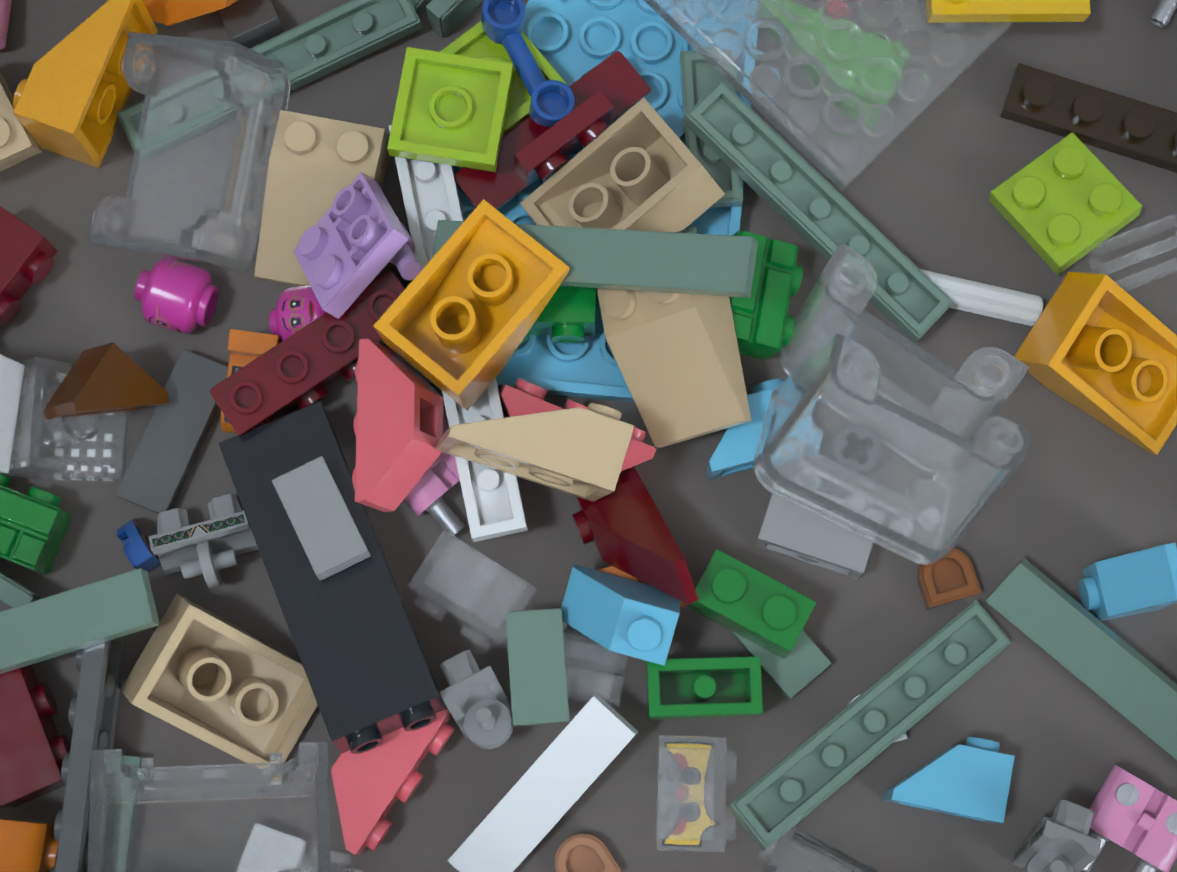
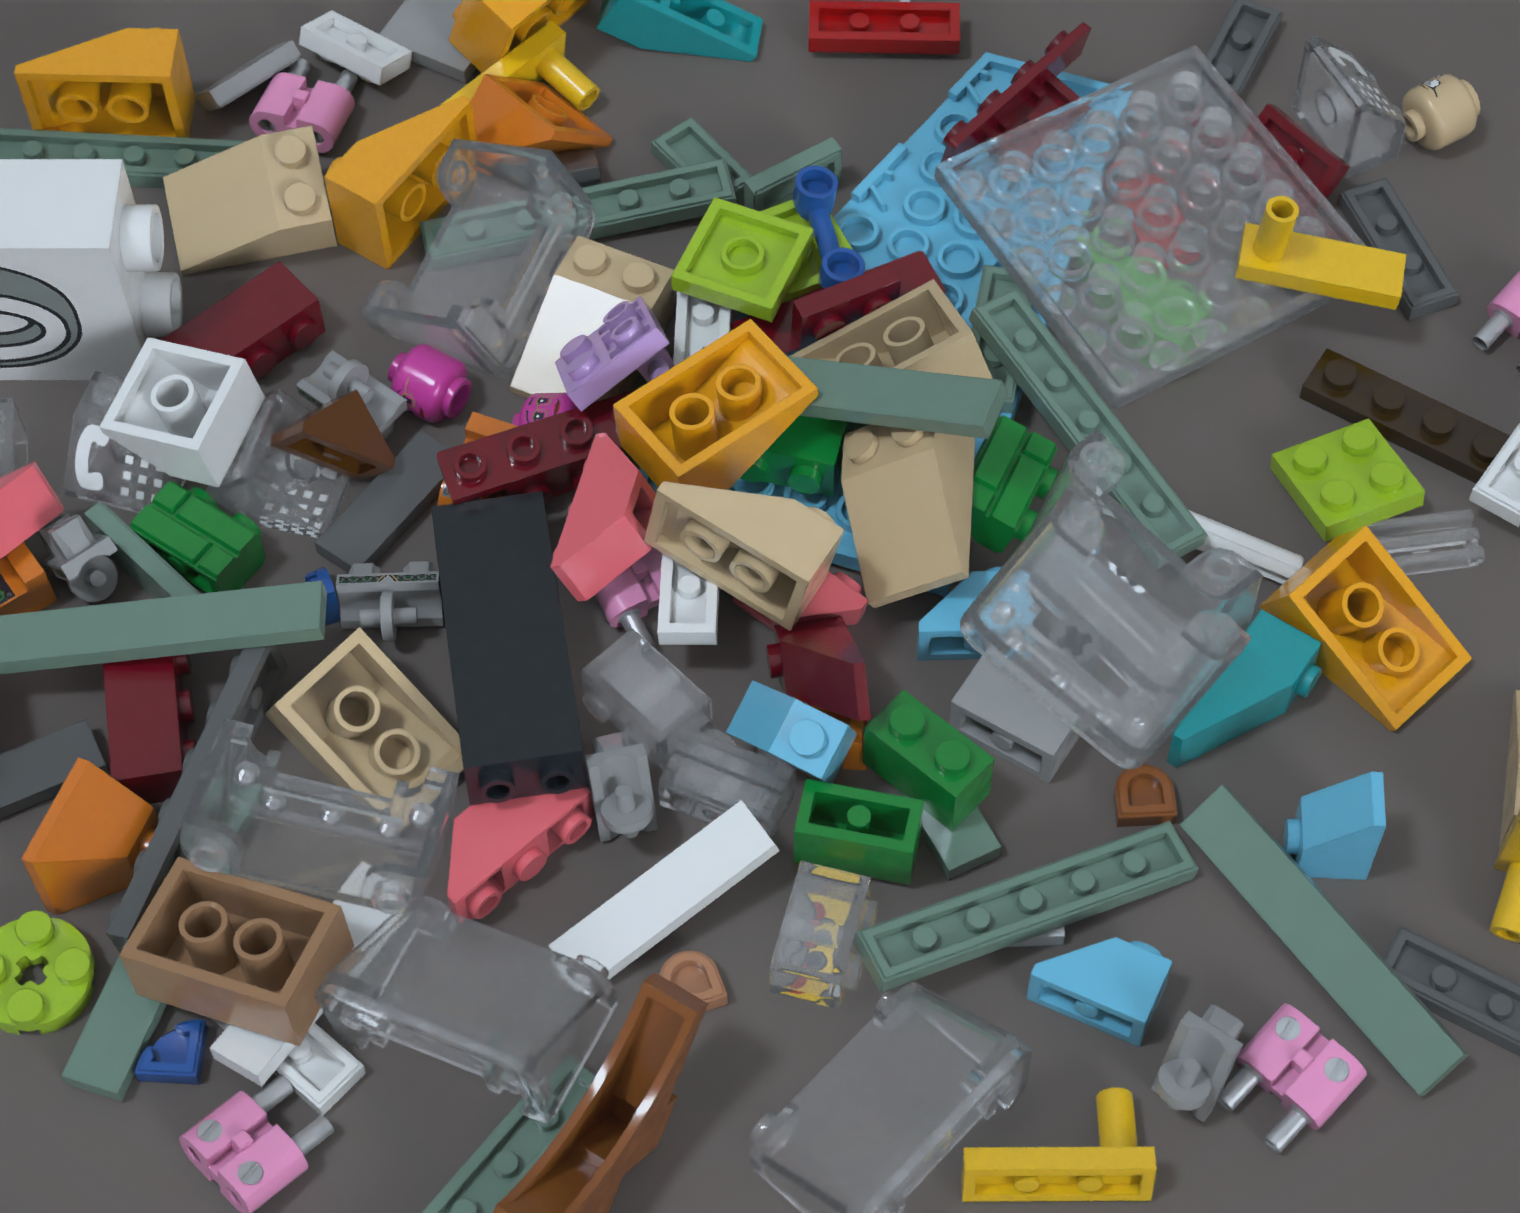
camera: 15 degrees right, 20 degrees down
light grey tile [271,456,371,581] -> none
sand green tile [505,608,570,727] -> none
none -> light grey hips [296,350,407,439]
none -> teal slope [1167,609,1322,768]

